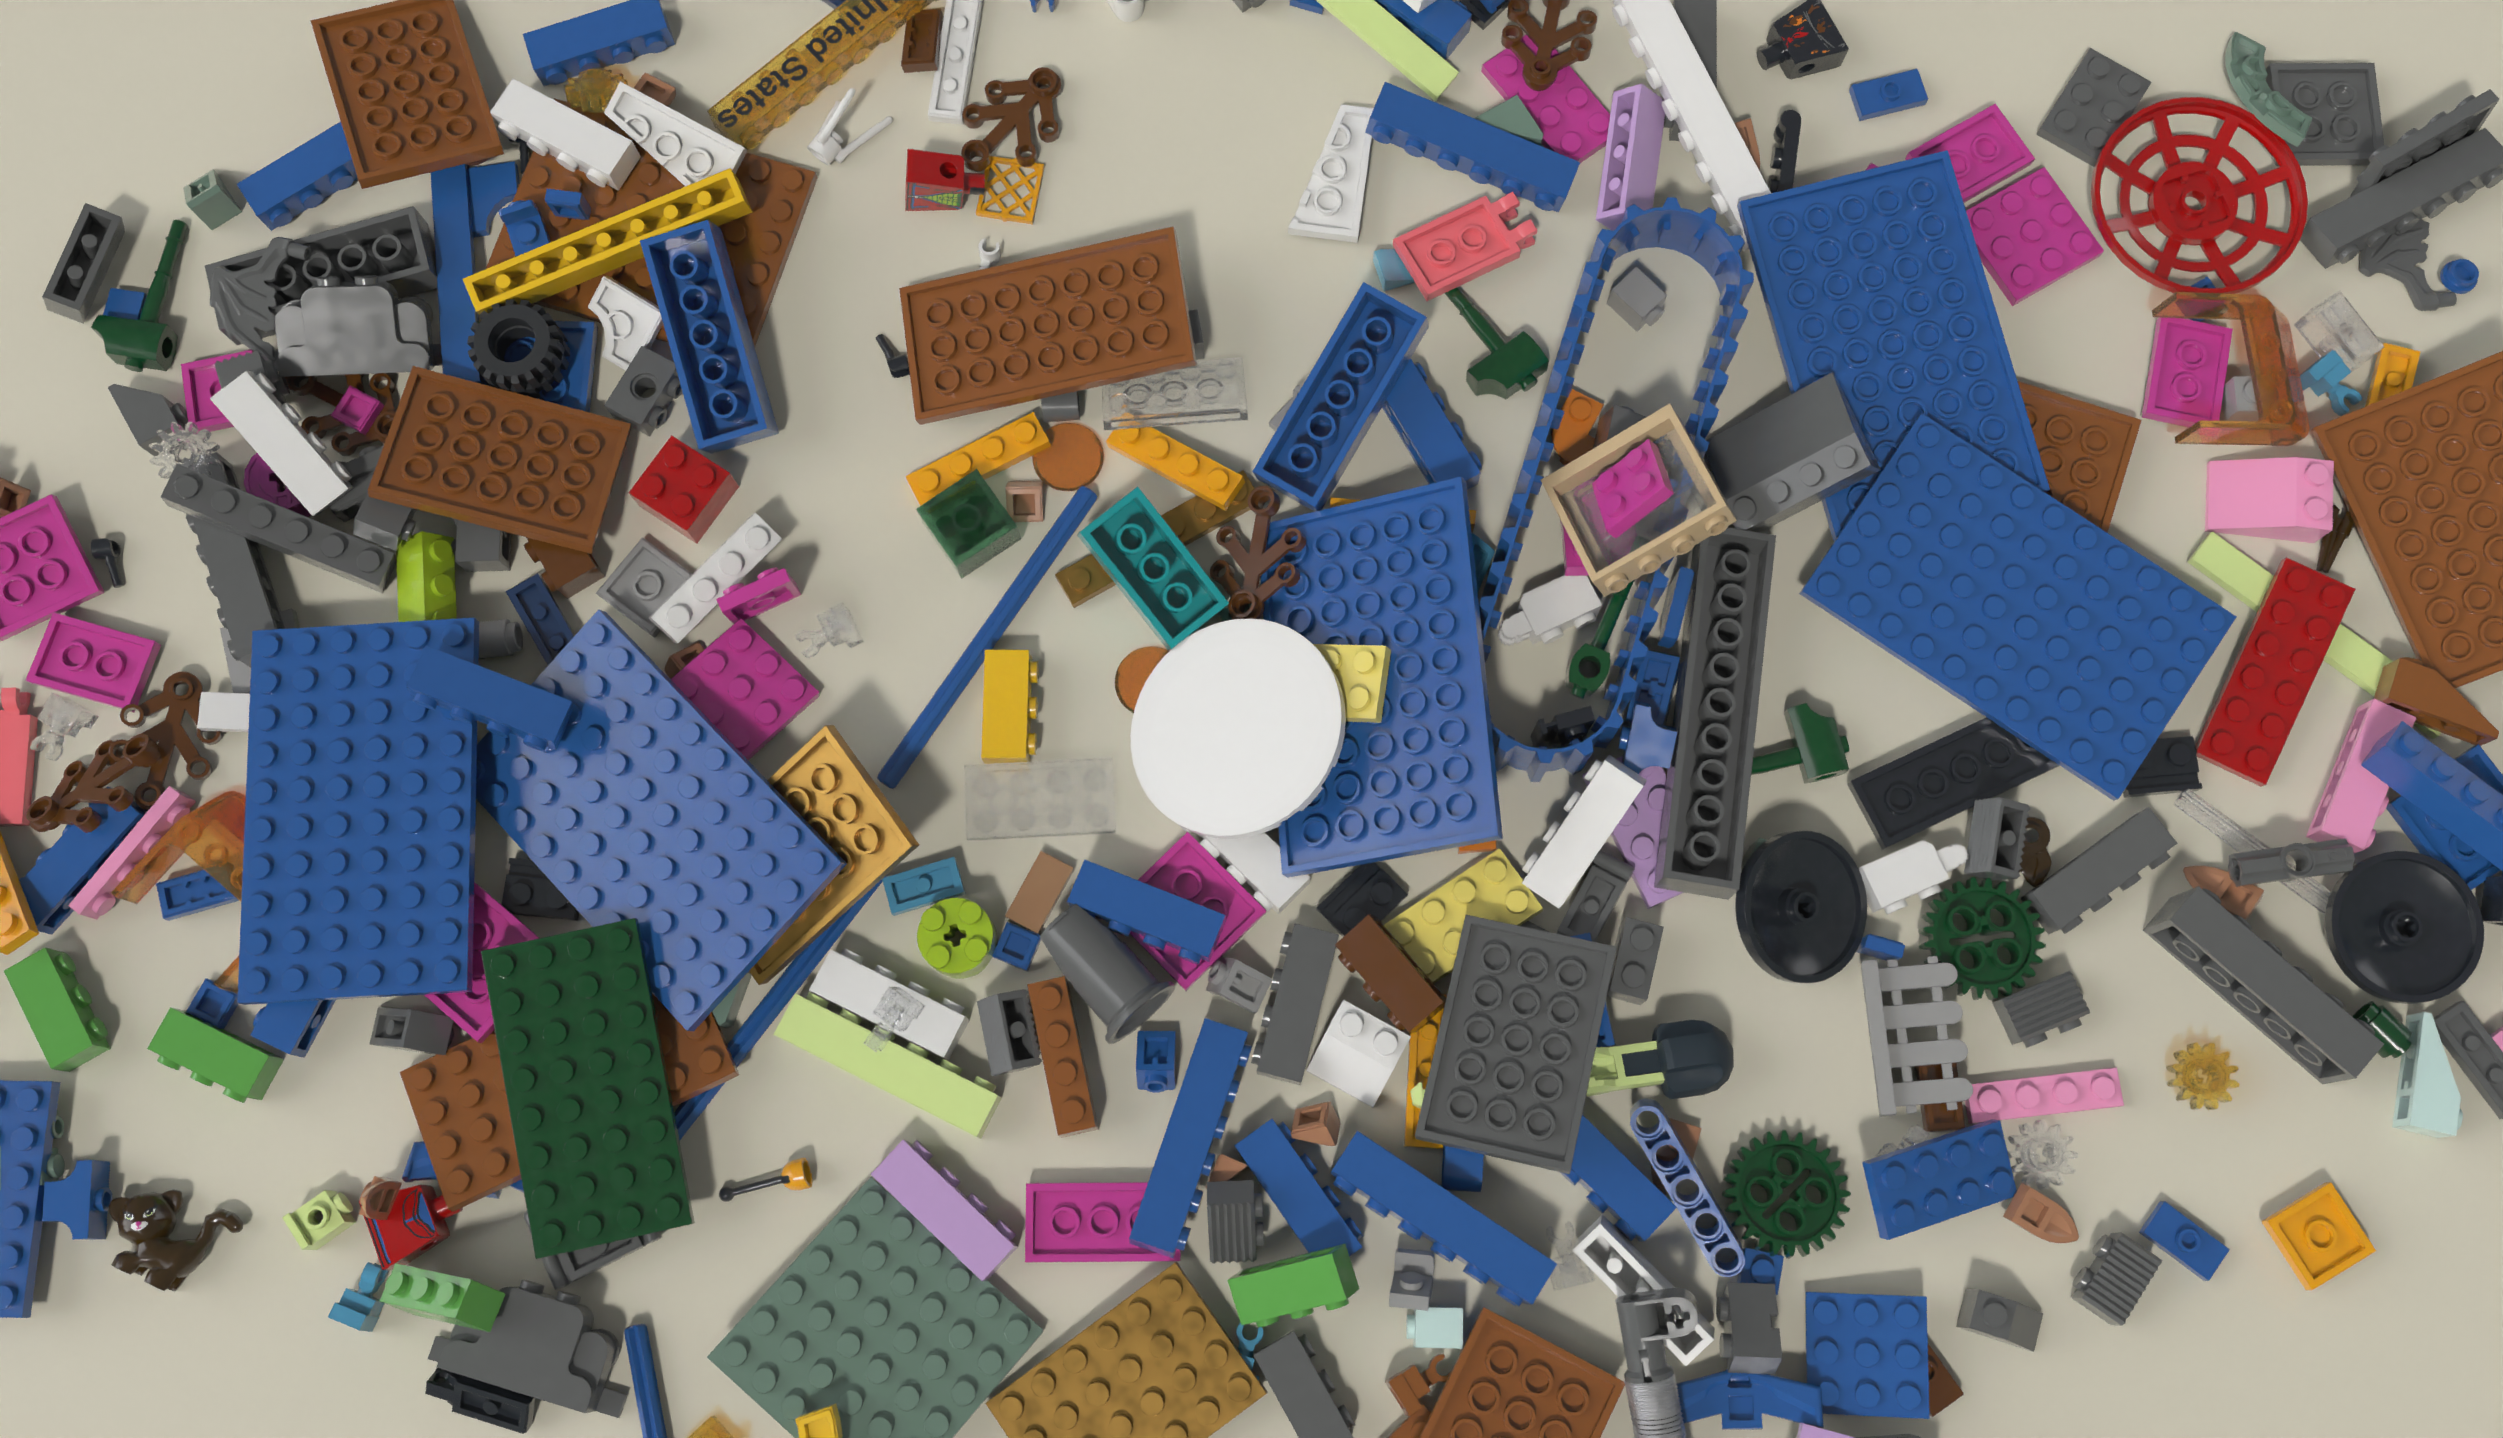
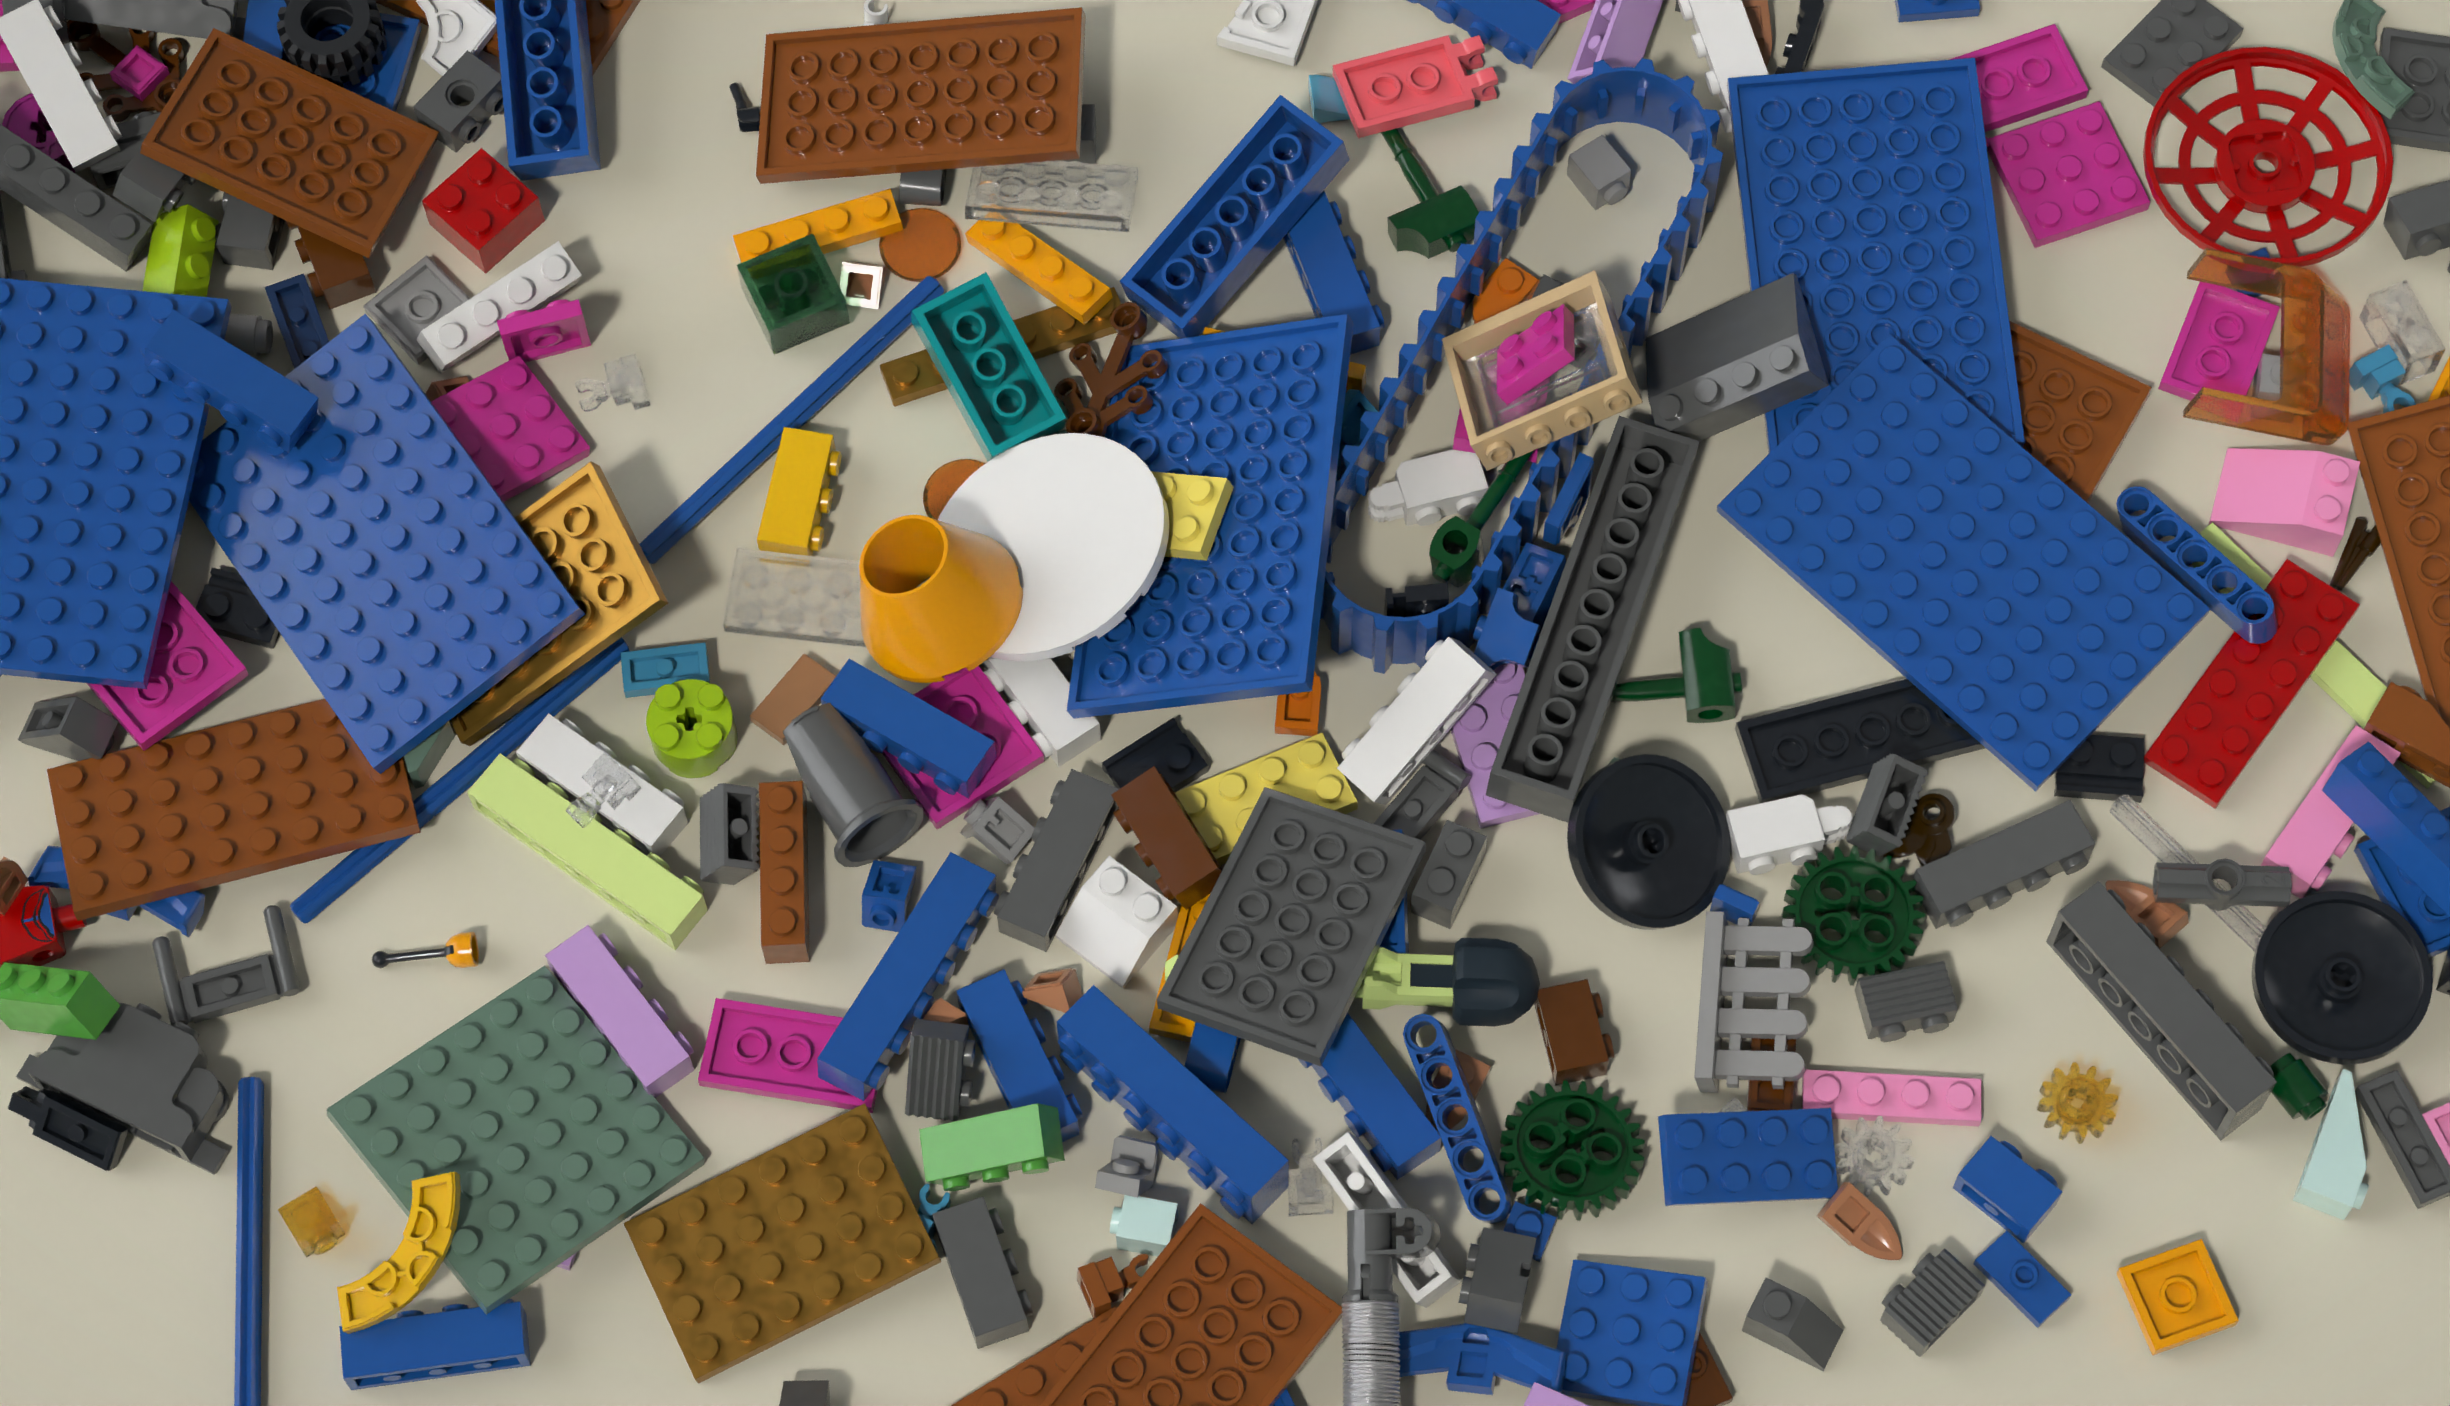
camera: 10 degrees right, 10 degrees down
dark green plate [481,918,695,1259] -> none
blue tile [992,922,1041,972] -> none
none -> light orange cone [859,515,1023,683]
none -> reddish brown brick [1534,979,1614,1086]
none -> blue brick [1953,1136,2062,1244]
none -> blue beam [2116,486,2278,644]

